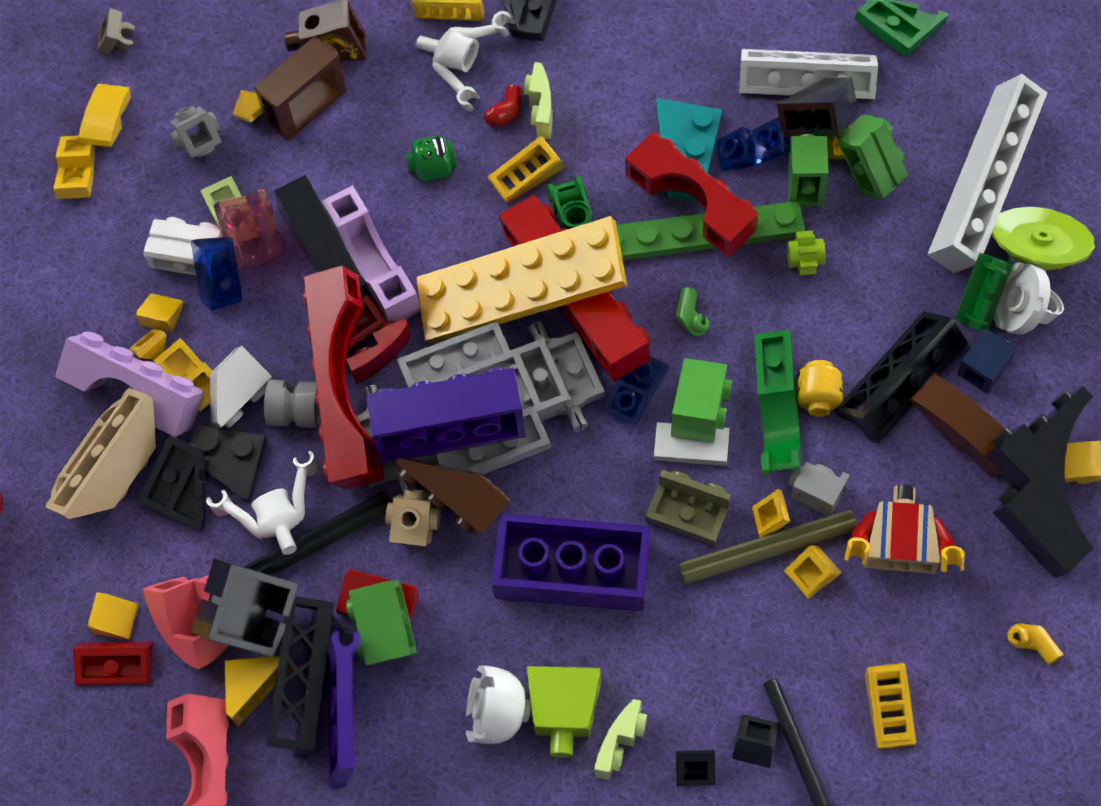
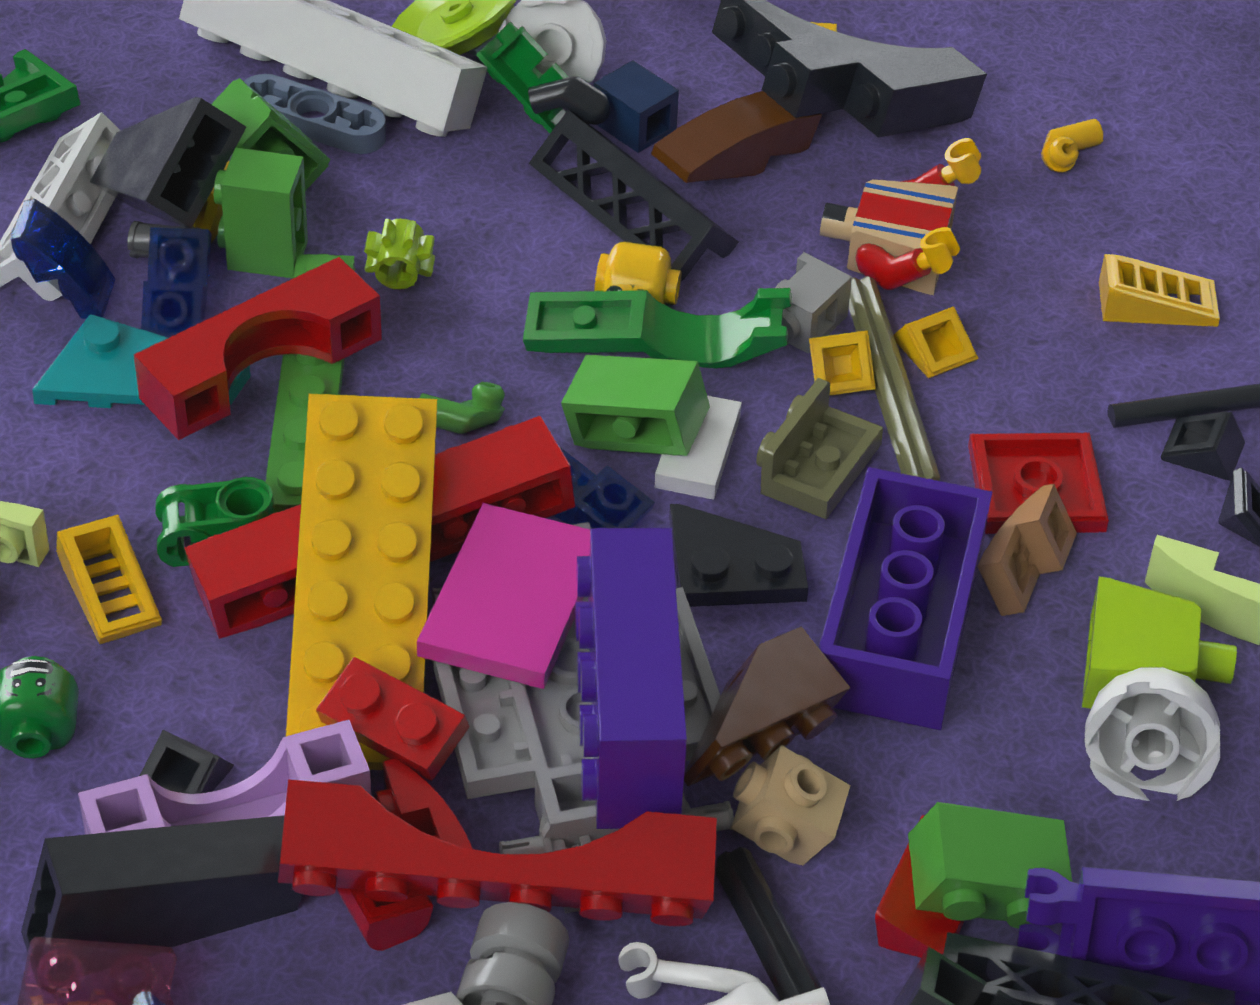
camera: 90 degrees left, 20 degrees down
none -> clear blue slope [10,198,116,319]
none -> black slope [139,730,234,794]
none -> sand blue beam [244,74,386,154]
none -> red plate [316,657,470,781]
none -> dark pink tile [417,503,590,689]
none -> black arm [528,76,610,125]
none -> black wing [669,504,808,607]
none -> red tile [968,433,1109,534]
none -> medium nougat slope [977,484,1077,616]

